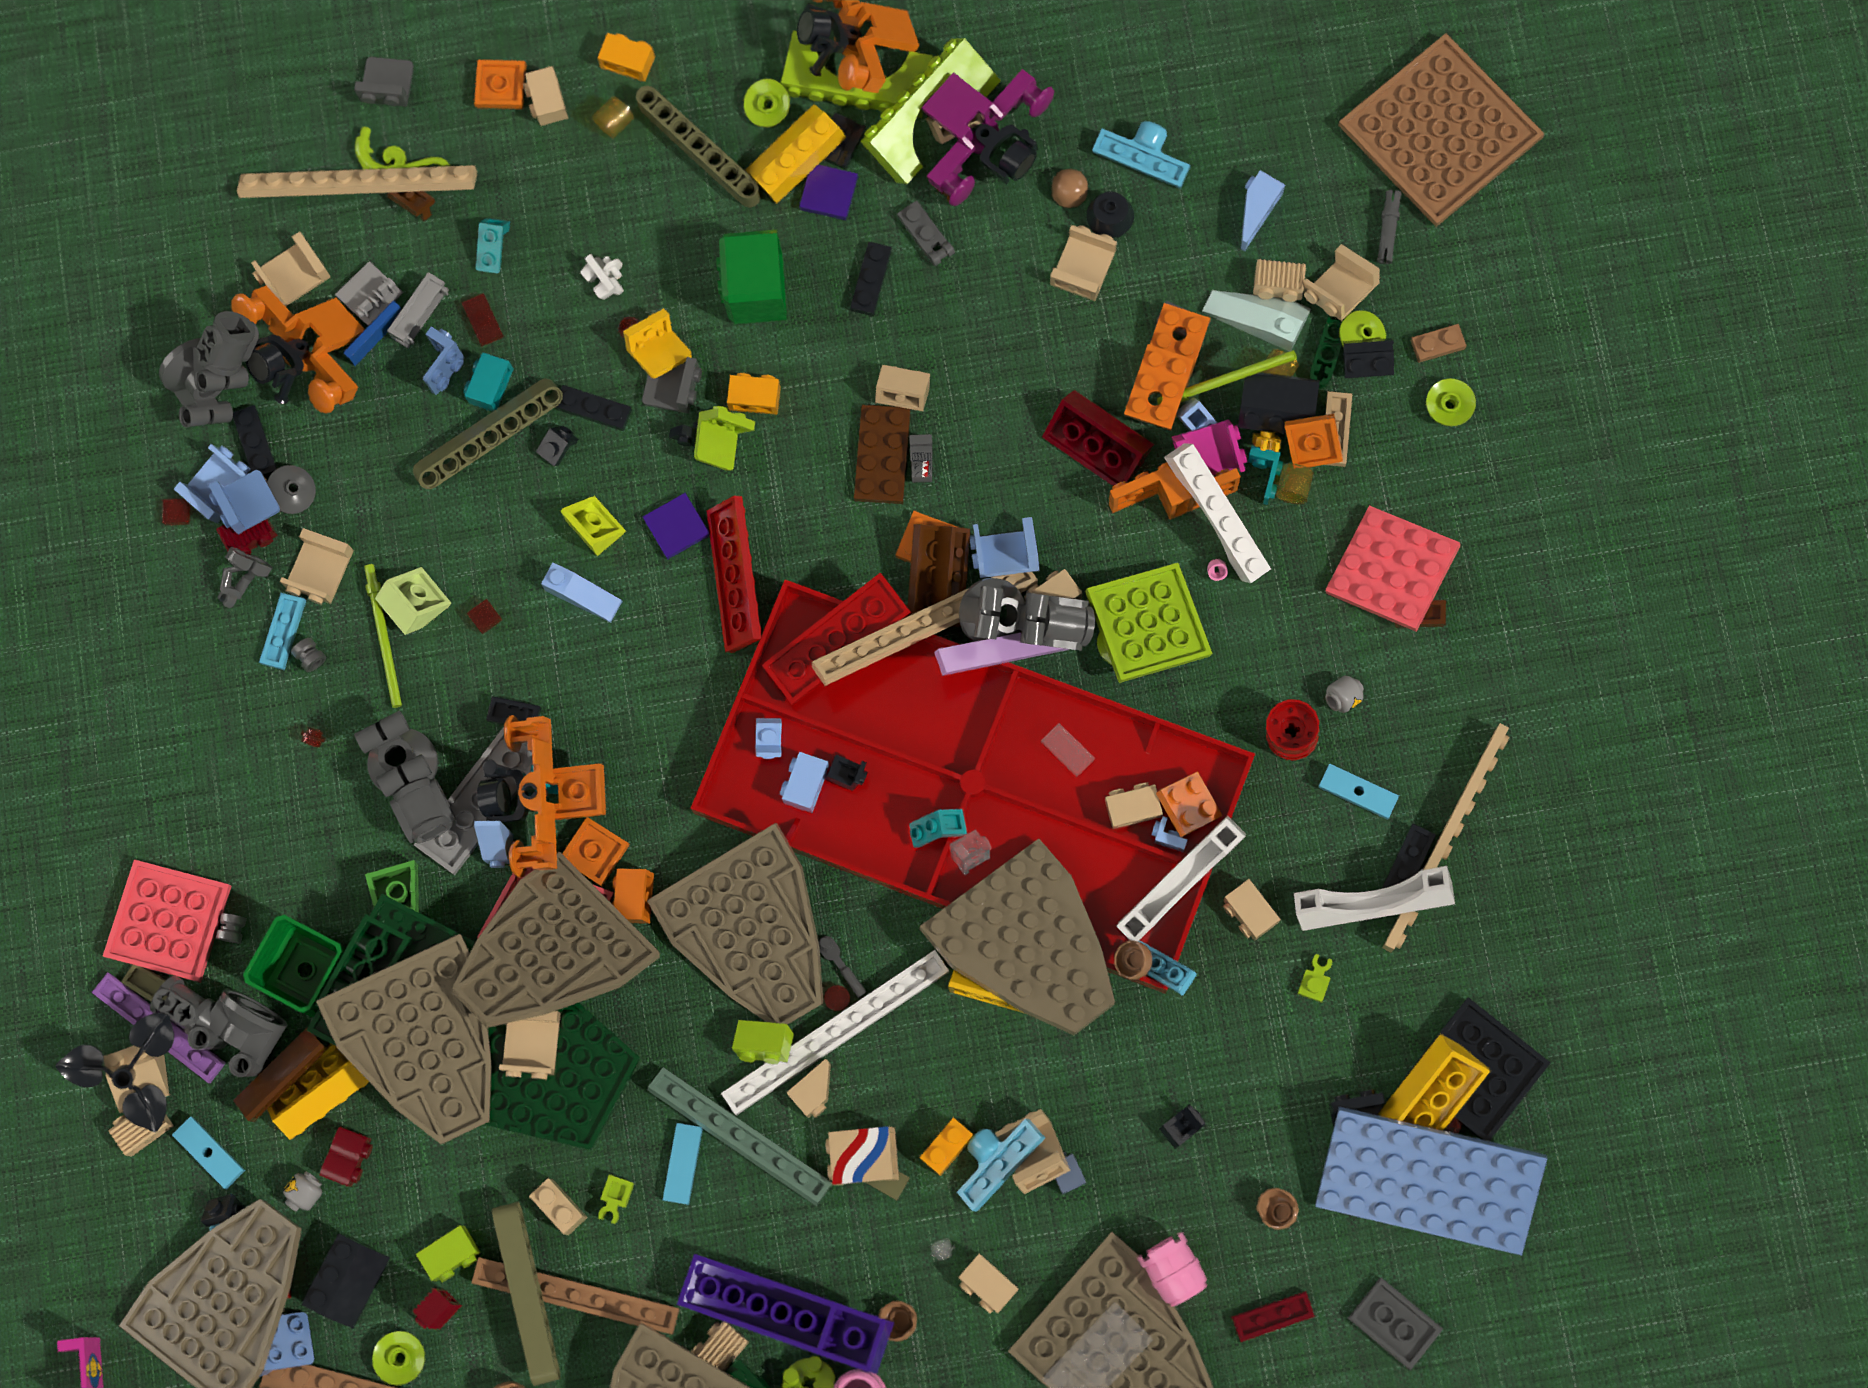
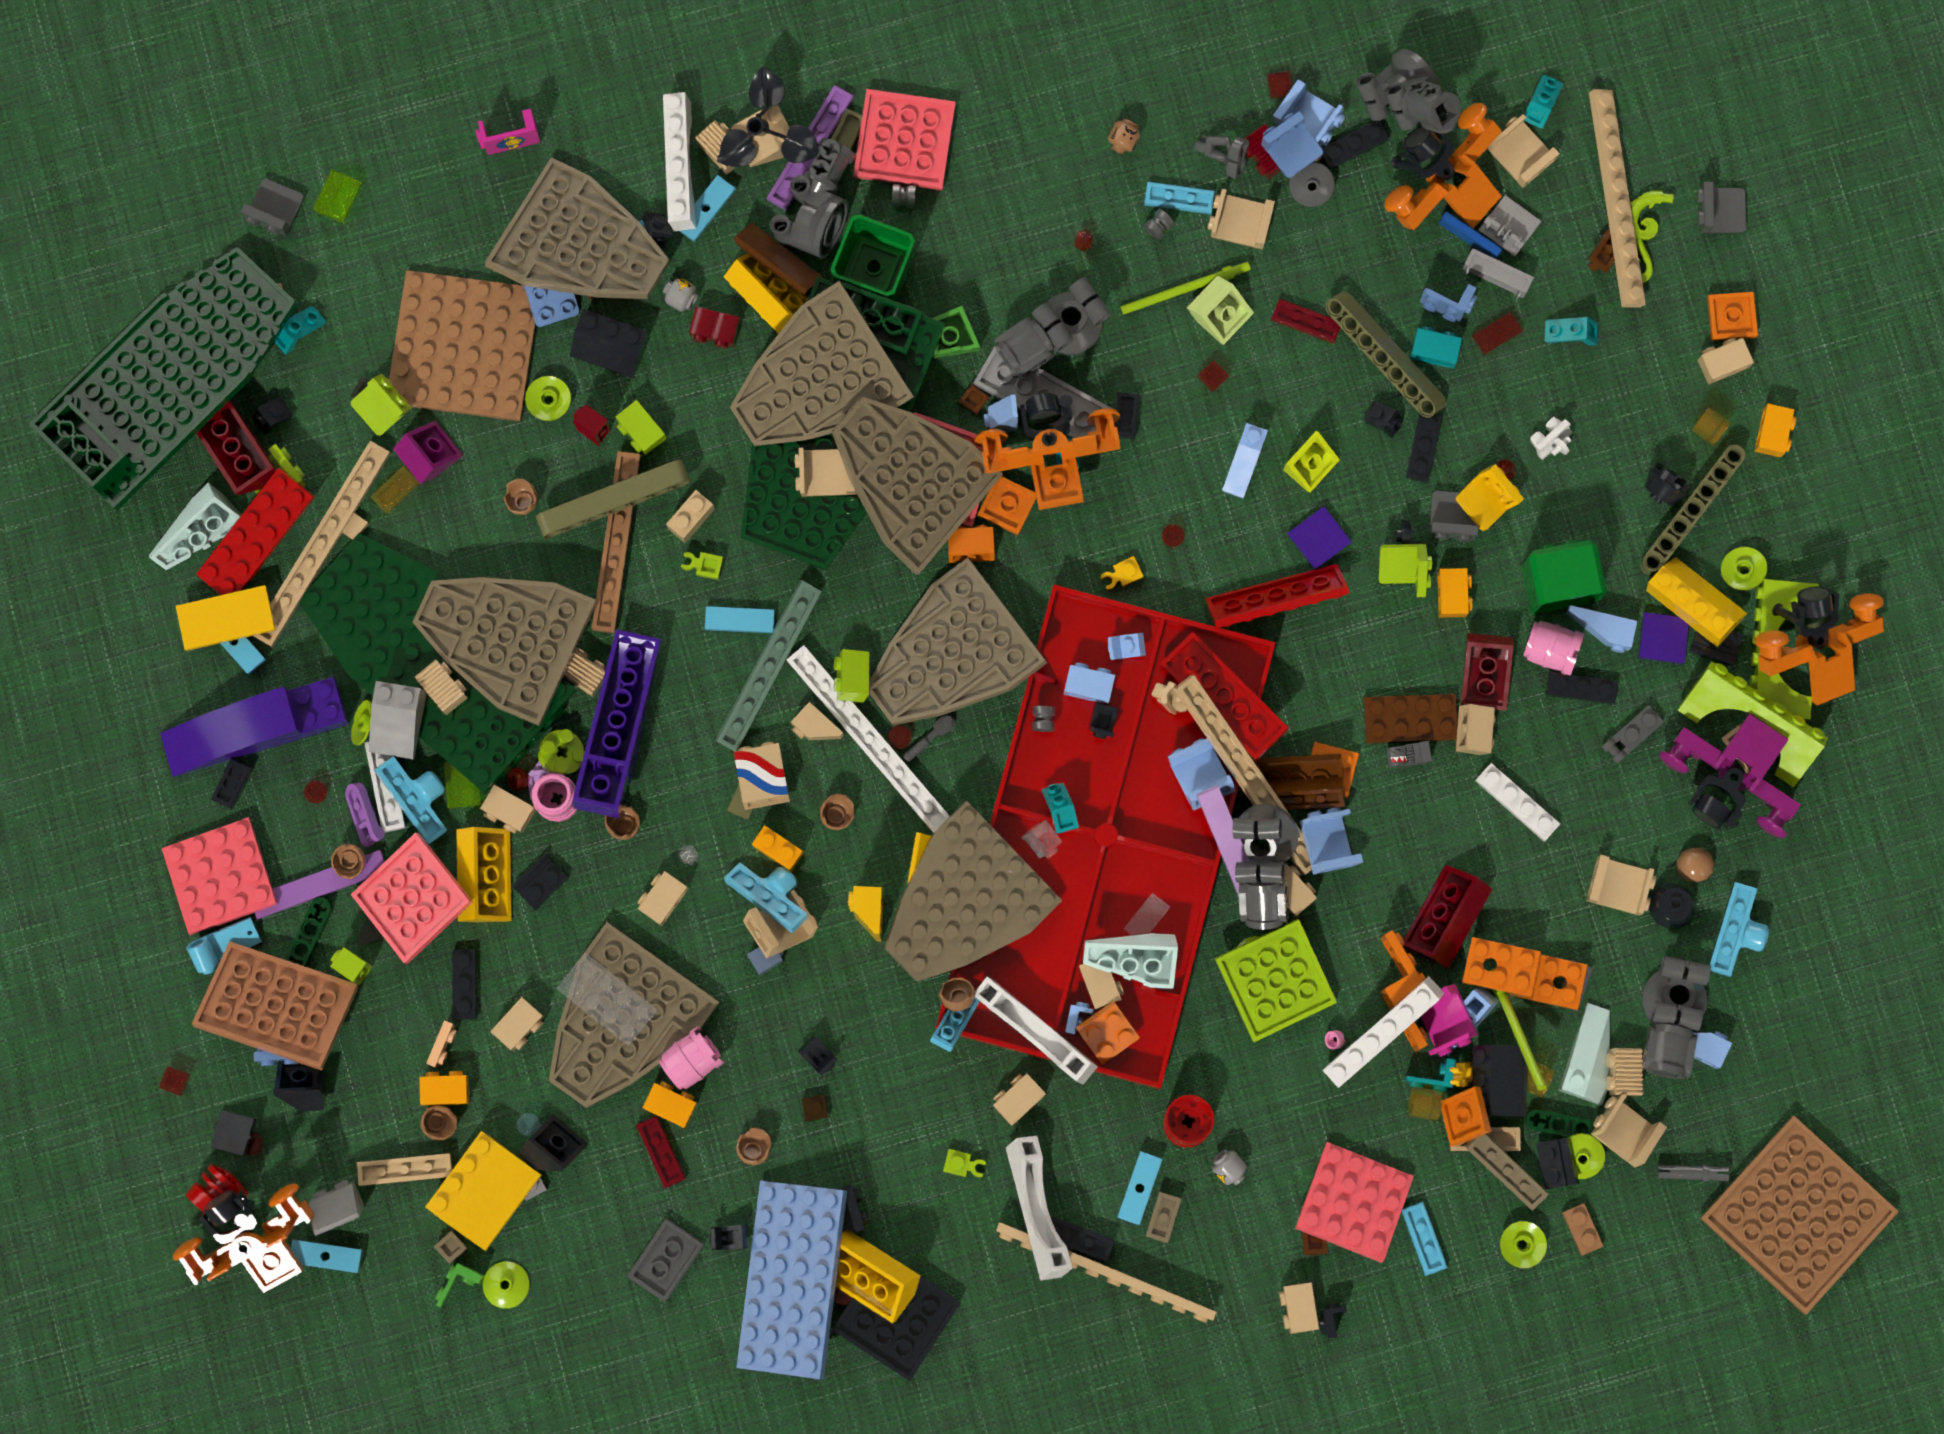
camera: 75 degrees right, 5 degrees up
none -> light orange brick [643,1081,698,1129]
none -> white arch [663,92,696,231]
none -> black bracket [709,1225,748,1251]
none -> dark brown plate [801,1094,829,1122]
none -> medium nougat hair [820,794,854,831]
none -> yellow slope [848,886,884,942]
none -> reddish brown tile [958,384,990,416]
none -> flat silver wheel [1032,706,1055,732]
none -> light aqua wedge [1083,934,1178,988]
none -> yellow plate [1100,556,1144,591]
none -> medium nougat head [1108,119,1141,154]
none -> dark tan plate [1145,1192,1181,1244]
none -> tan hips [1152,681,1187,715]
none -> clear red plate [1162,524,1184,547]
none -> light blue panel [1168,738,1235,811]
none -> dark red tile [1271,298,1341,344]
none -> tan brick [1279,1282,1319,1334]
none -> black bracket [1319,1303,1347,1338]
none -> medium azure tile [1401,1202,1448,1276]
none -> dark red slope [1460,633,1514,711]
none -> dark tan plate [1465,1134,1549,1211]
none -> white plate [1475,763,1560,842]
none -> bright pink piece [1523,621,1584,675]
none -> teal bracket [1524,75,1563,129]
none -> light blue slope [1566,605,1637,653]
none -> dark grey piece [1641,956,1711,1079]
none -> black cone [1644,462,1691,506]

